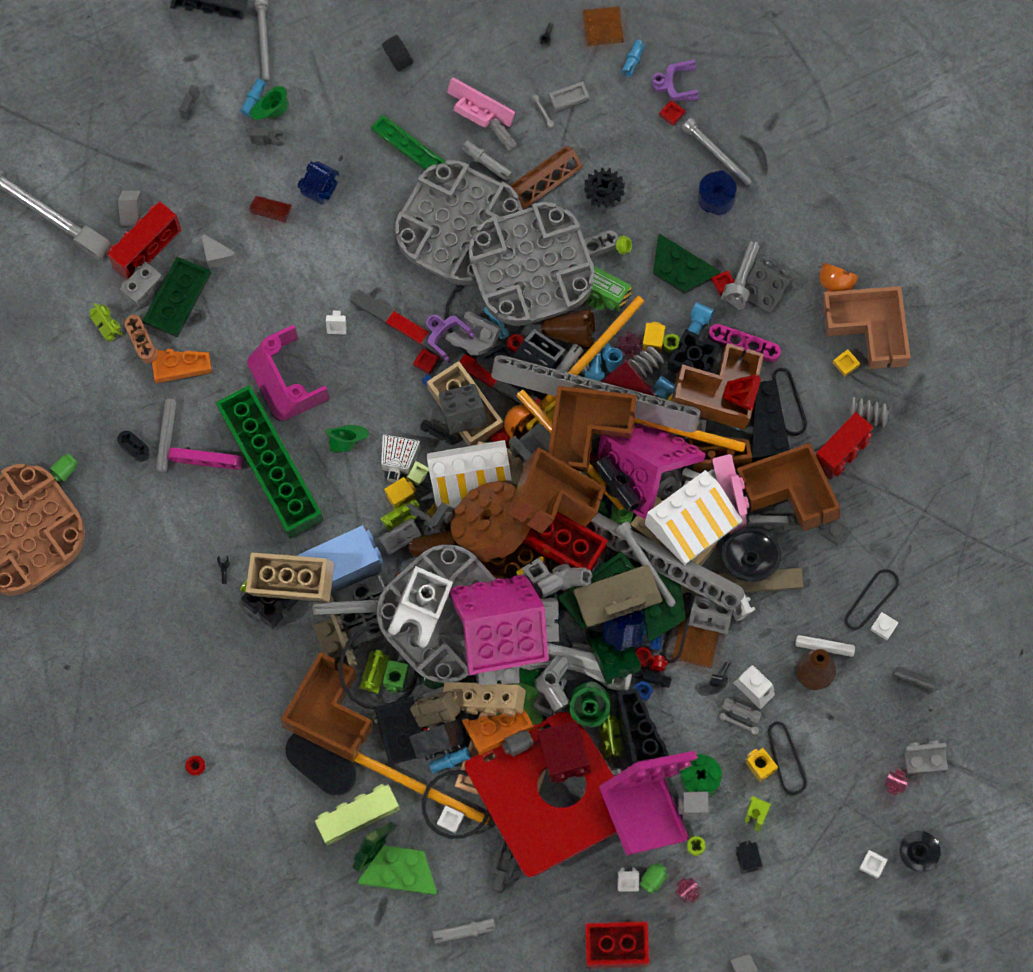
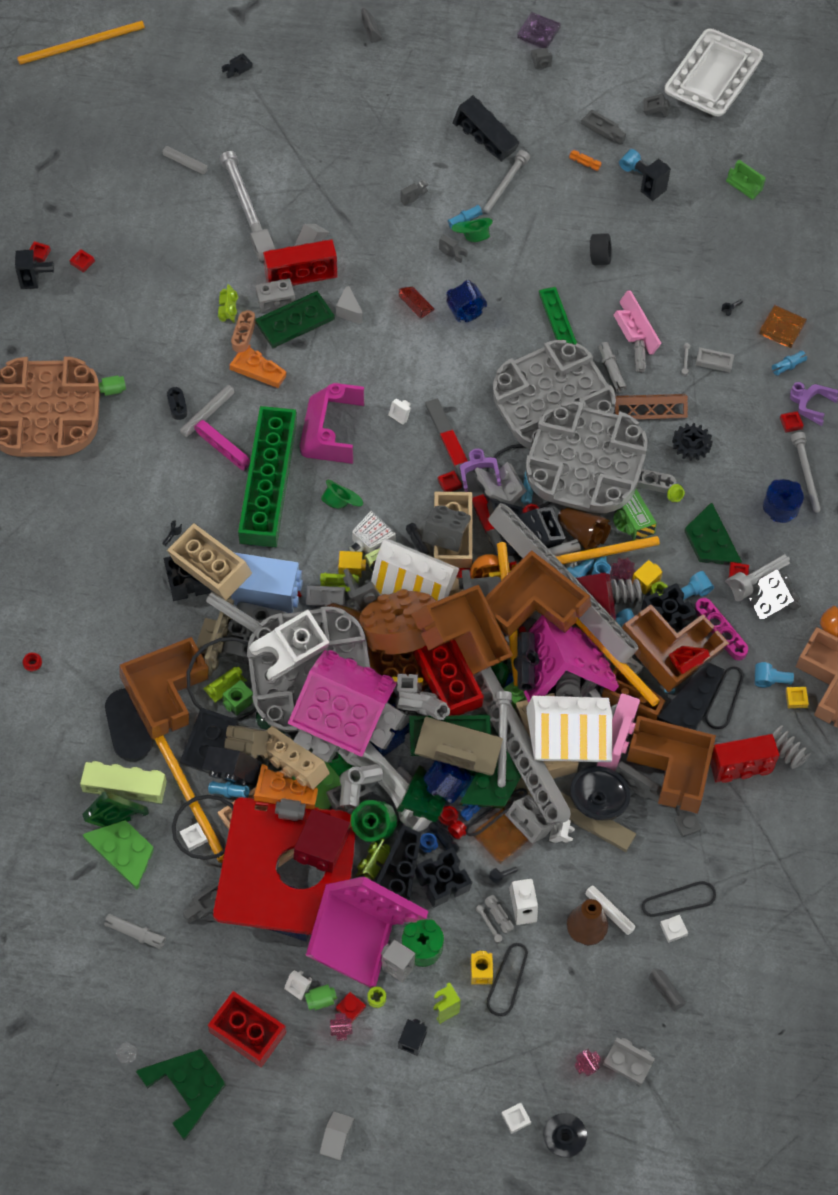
camera: 30 degrees right, 10 degrees down
none -> red plate [336,992,366,1023]
none -> black brick [415,848,472,908]
none -> dark azure pin [755,662,794,688]

